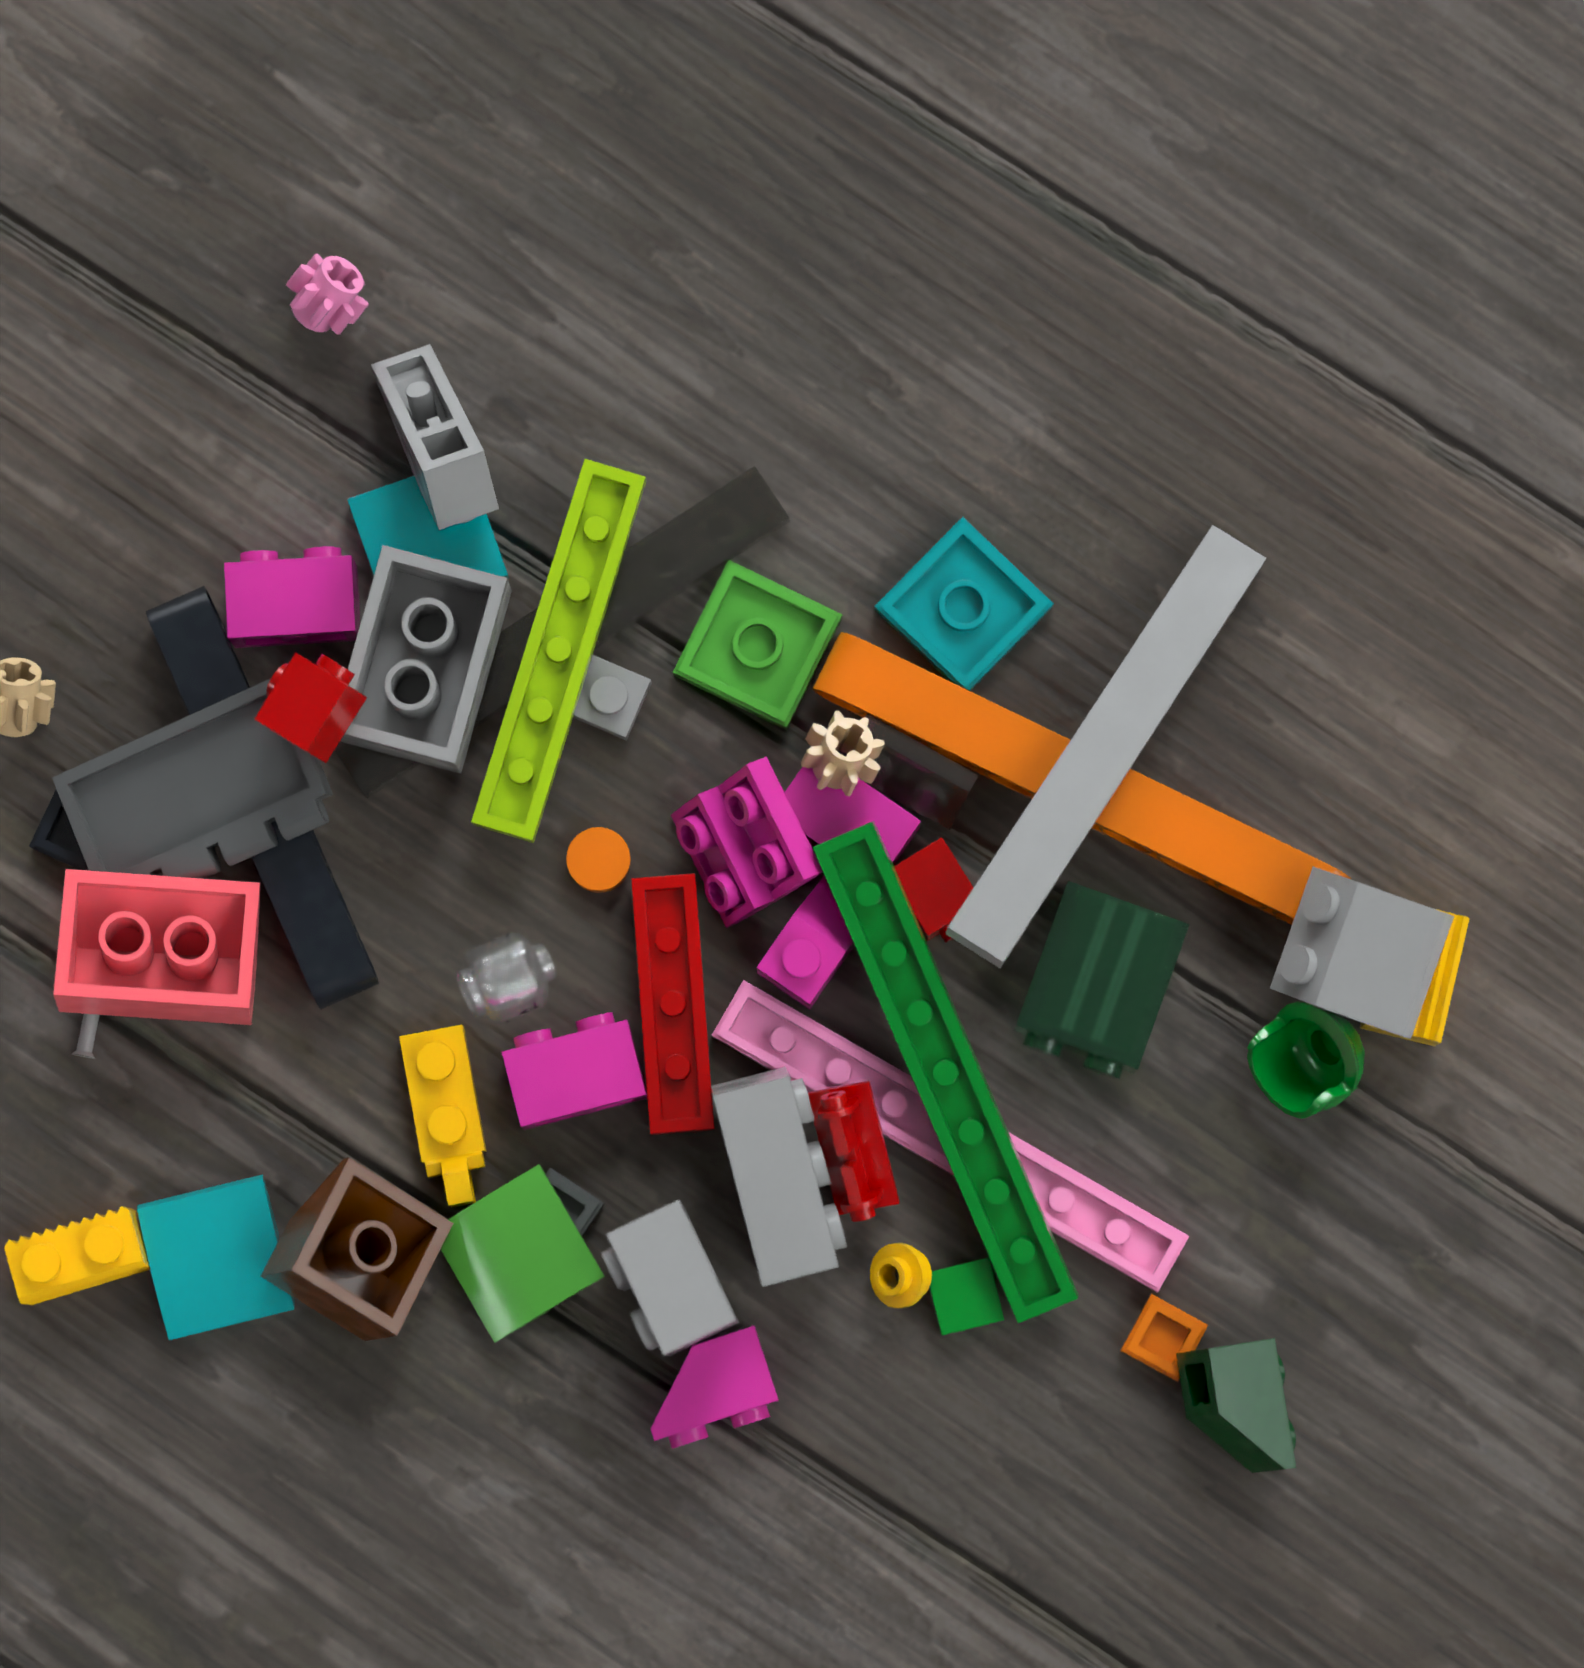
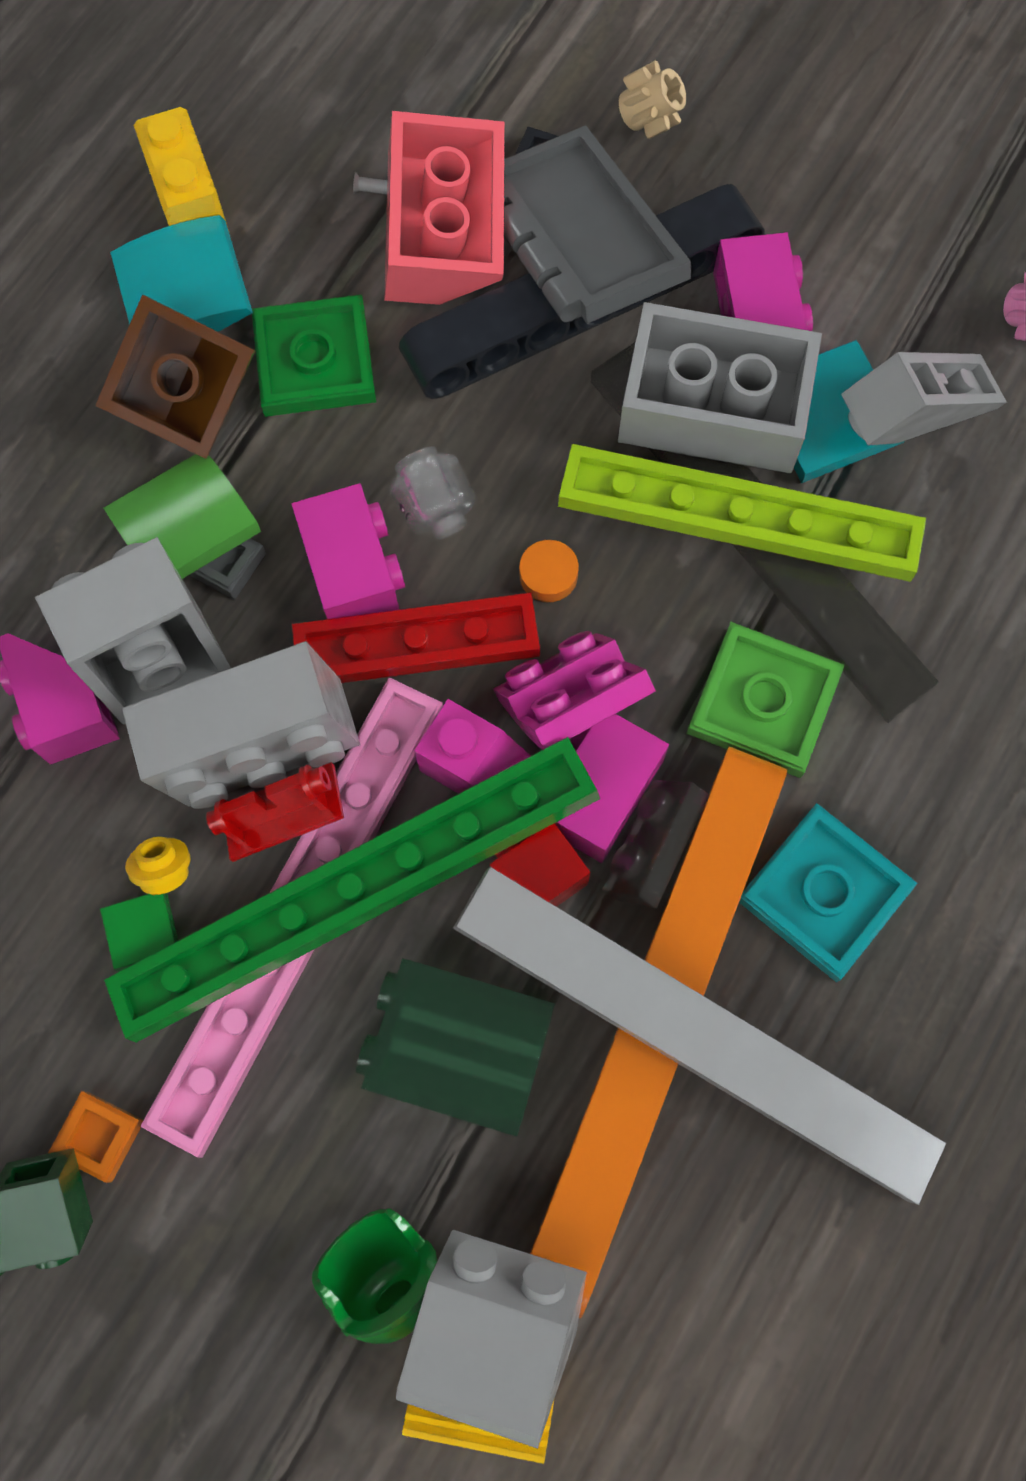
camera: 85 degrees right, 10 degrees down
red brick [254,653,367,763] -> none
yellow hinge [399,1025,487,1207] -> none
light grey plate [573,655,652,741] -> none
tan gear [801,711,885,796] -> none
none -> green tile [252,295,377,417]

